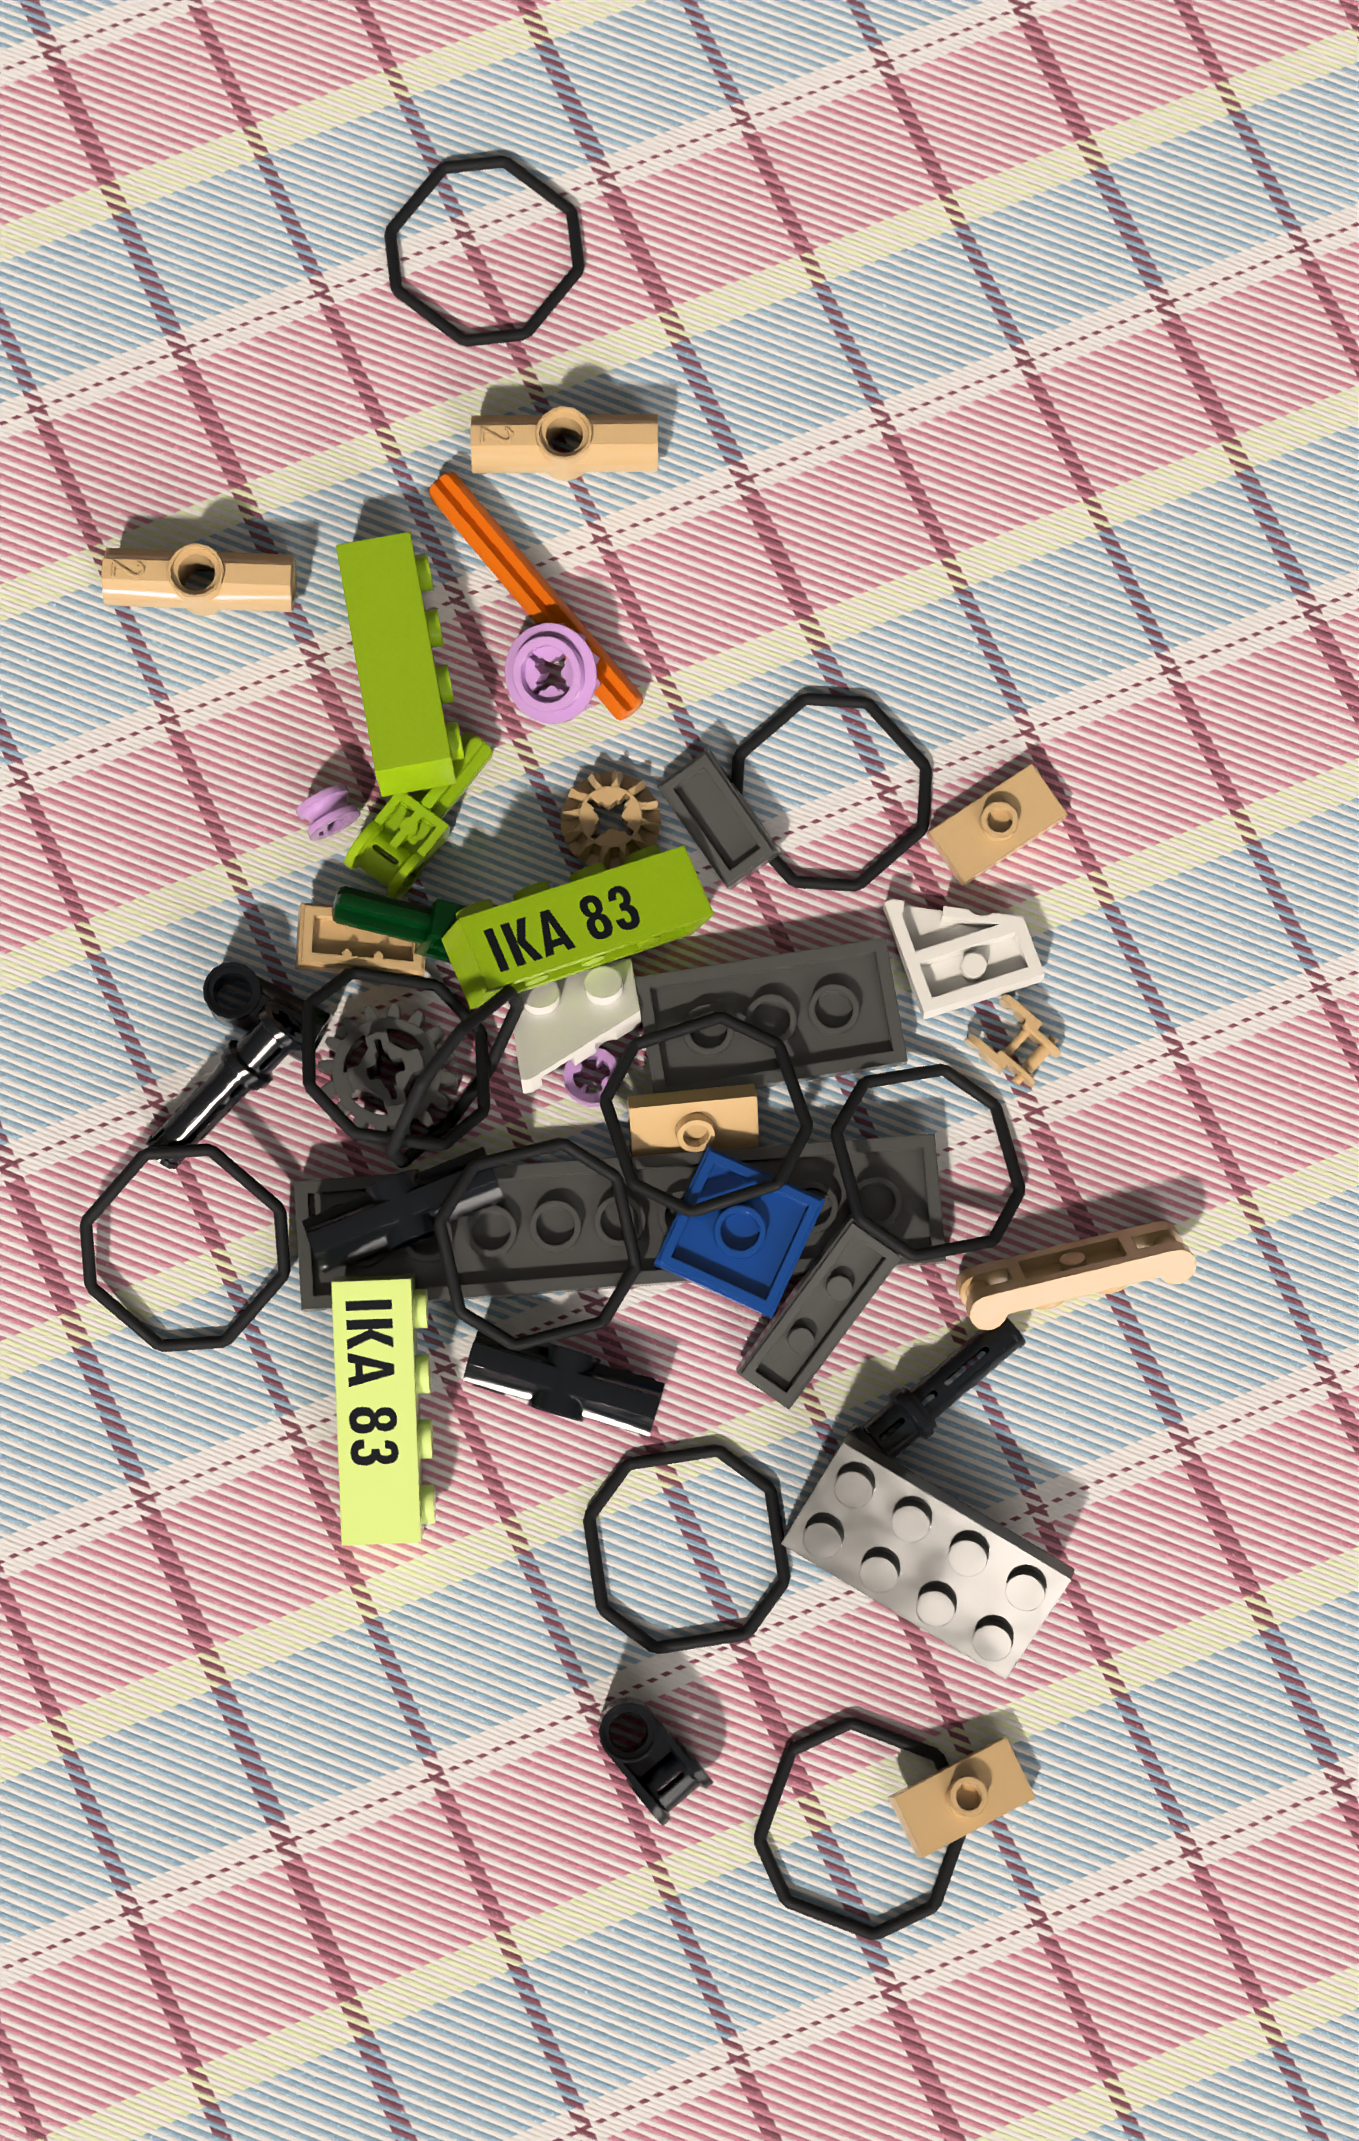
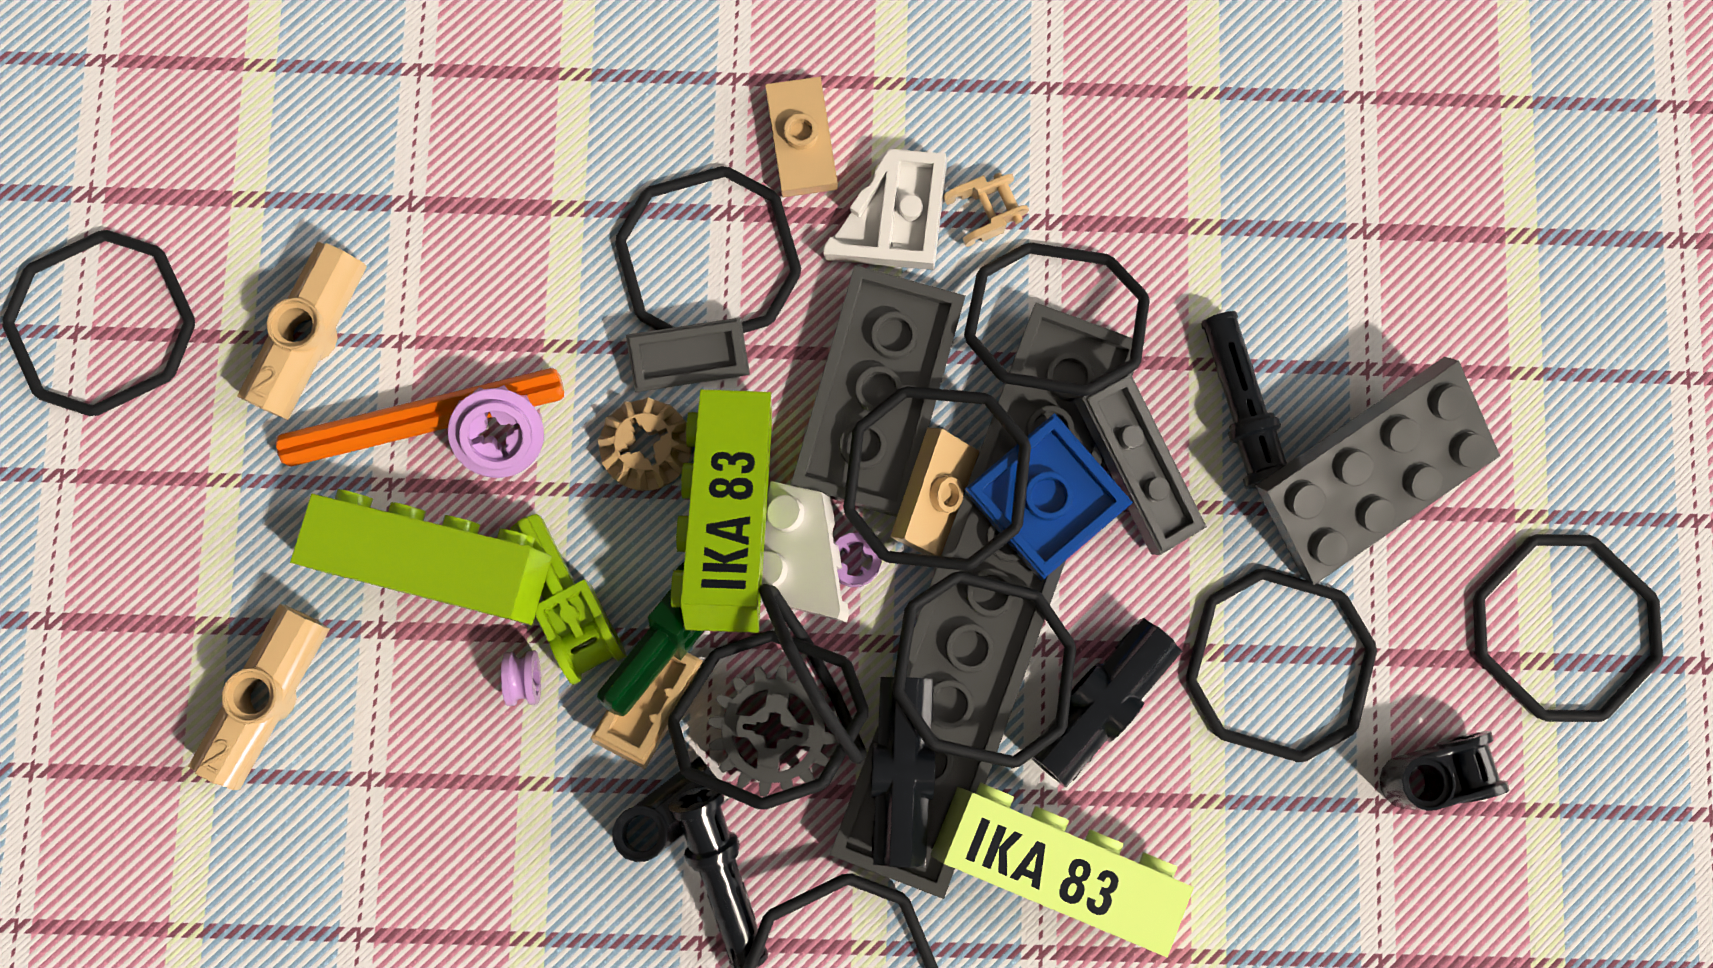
camera: 65 degrees left, 0 degrees up
tan plate [888,1737,1036,1858] -> none
tan plate [956,1221,1196,1330] -> none

